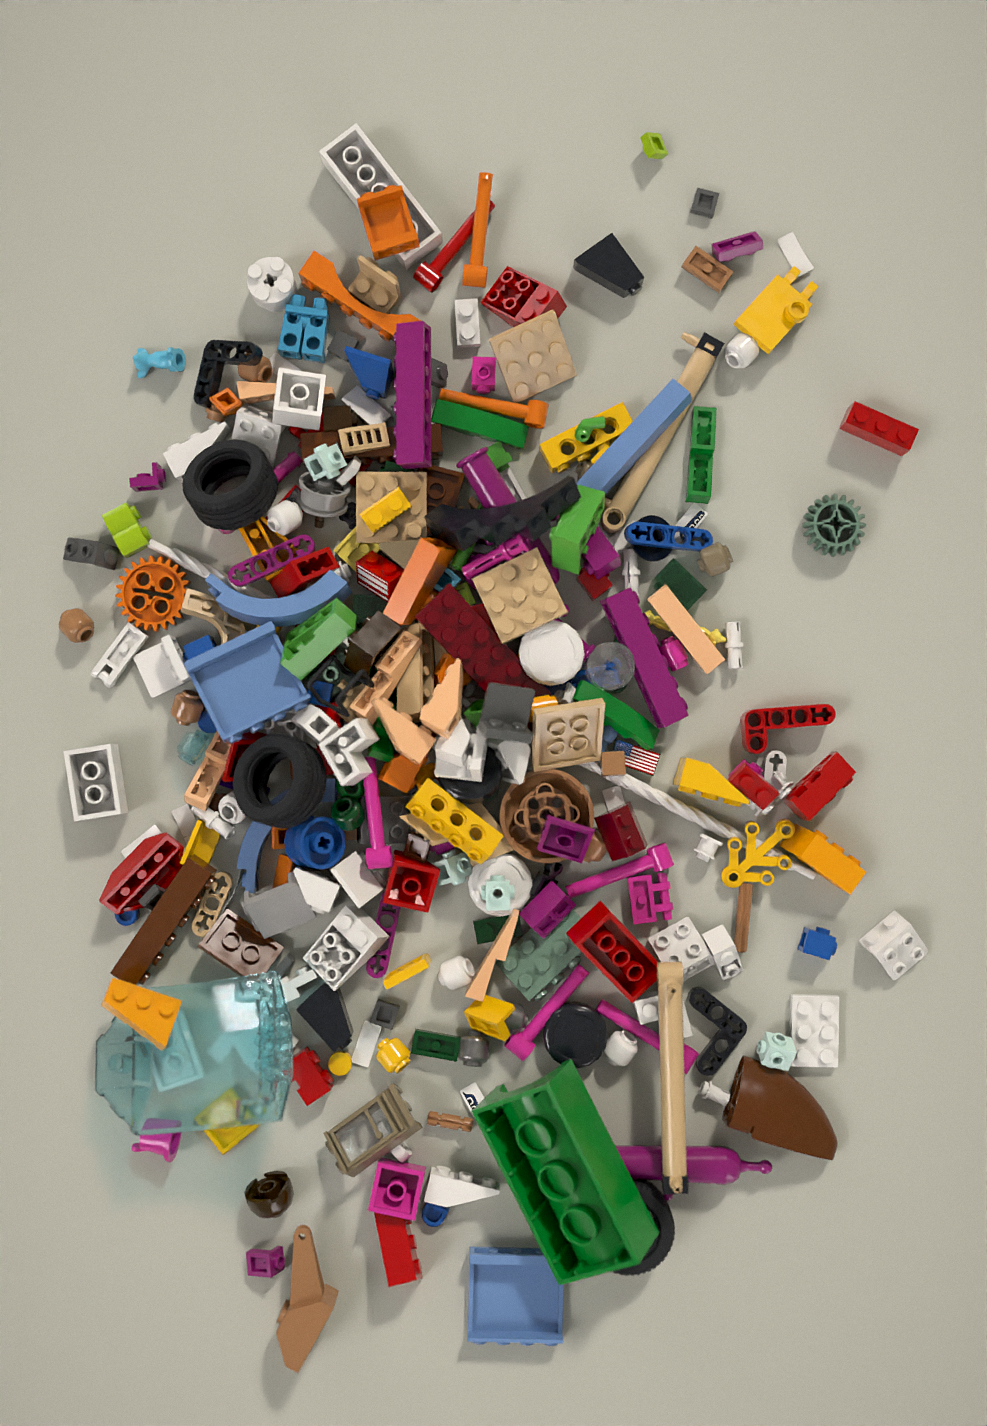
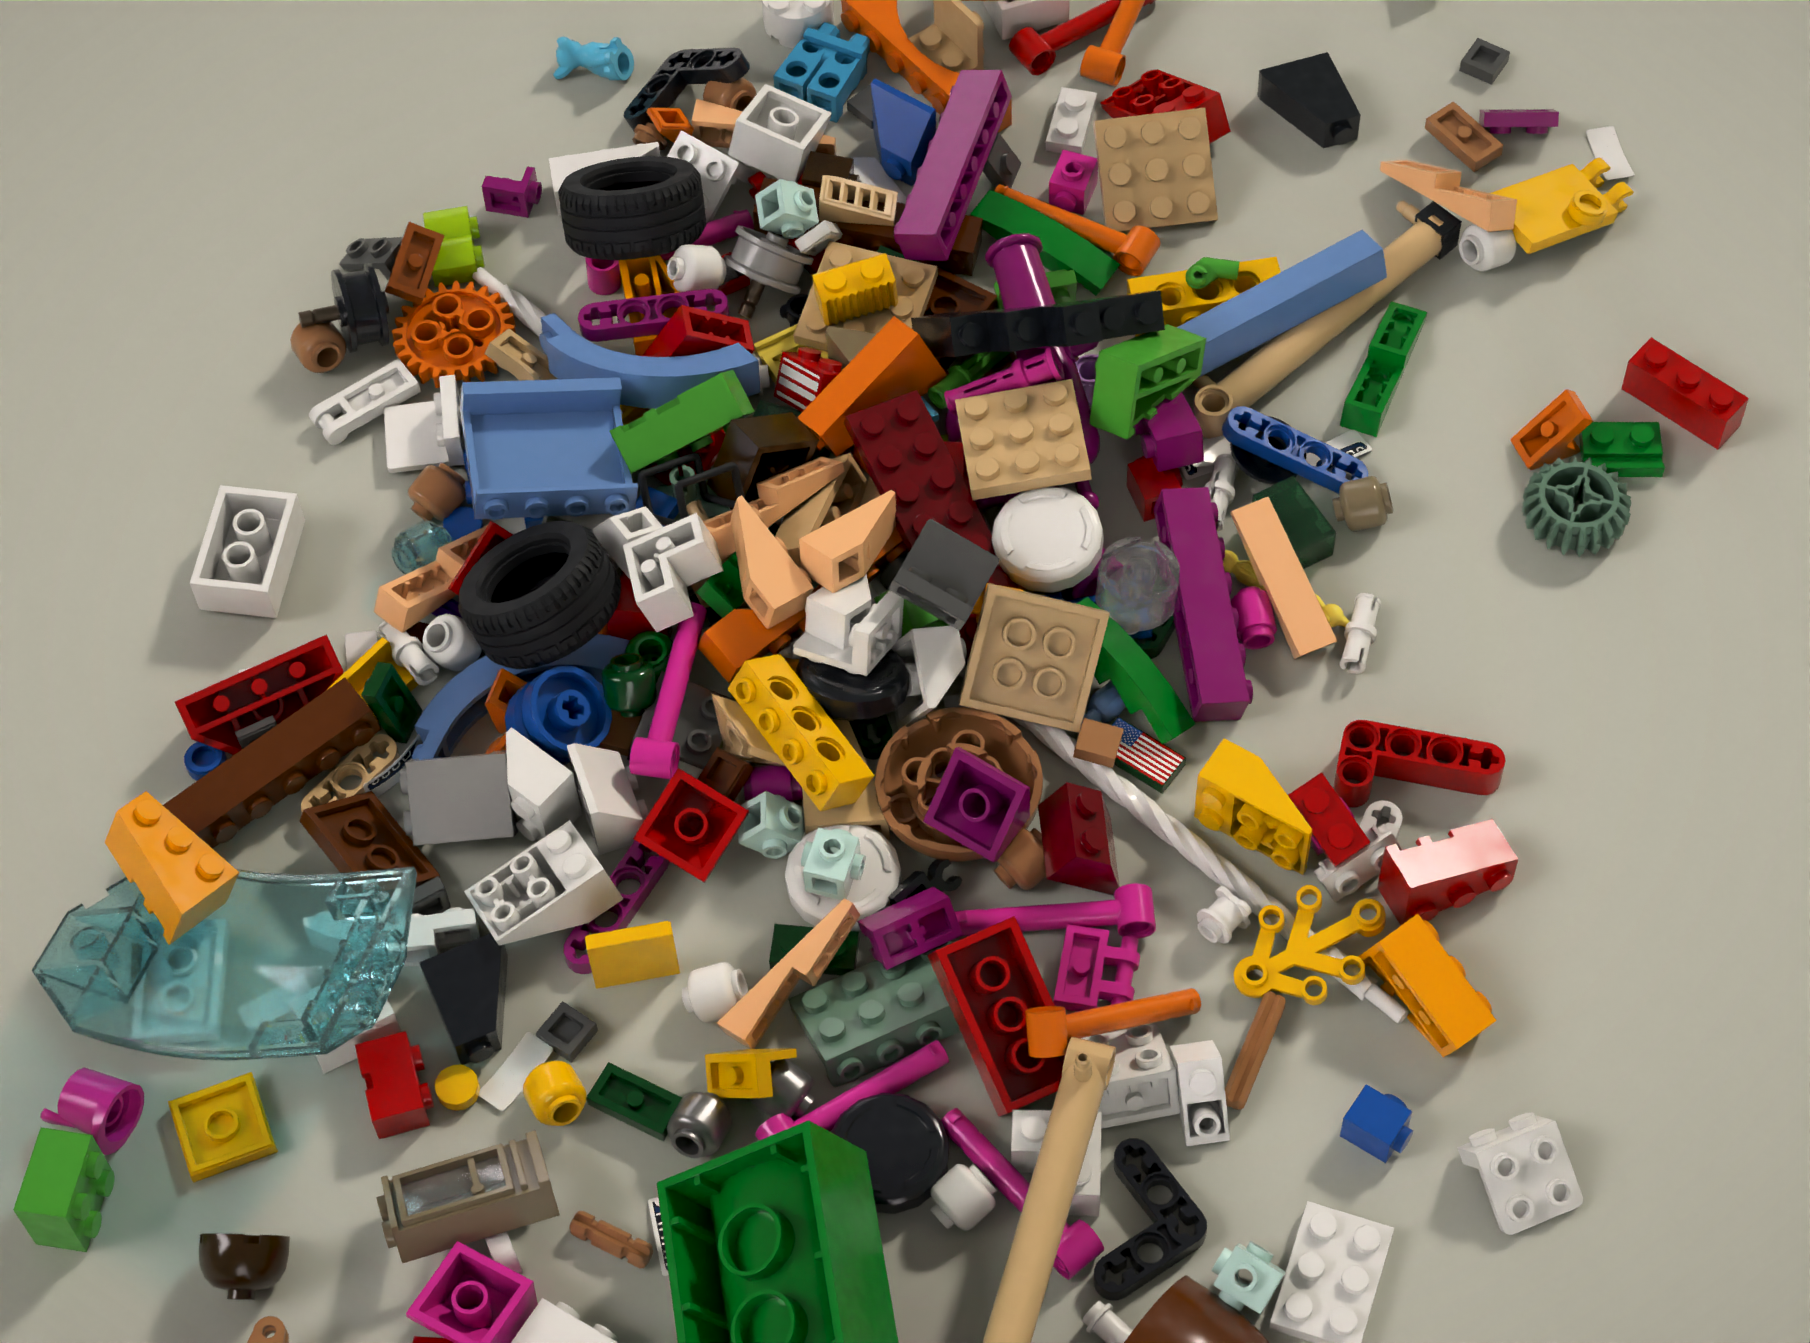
camera: 20 degrees right, 30 degrees down
none -> bright green brick [13,1127,115,1252]
none -> black wheel [298,263,389,353]
none -> dark green plate [361,662,423,744]
none -> dark orange plate [384,222,444,305]
none -> orange piece [1025,988,1201,1058]
none -> light nougat slope [1380,160,1517,232]
none -> orange slope [1510,389,1593,470]
none -> green plate [1579,422,1665,477]

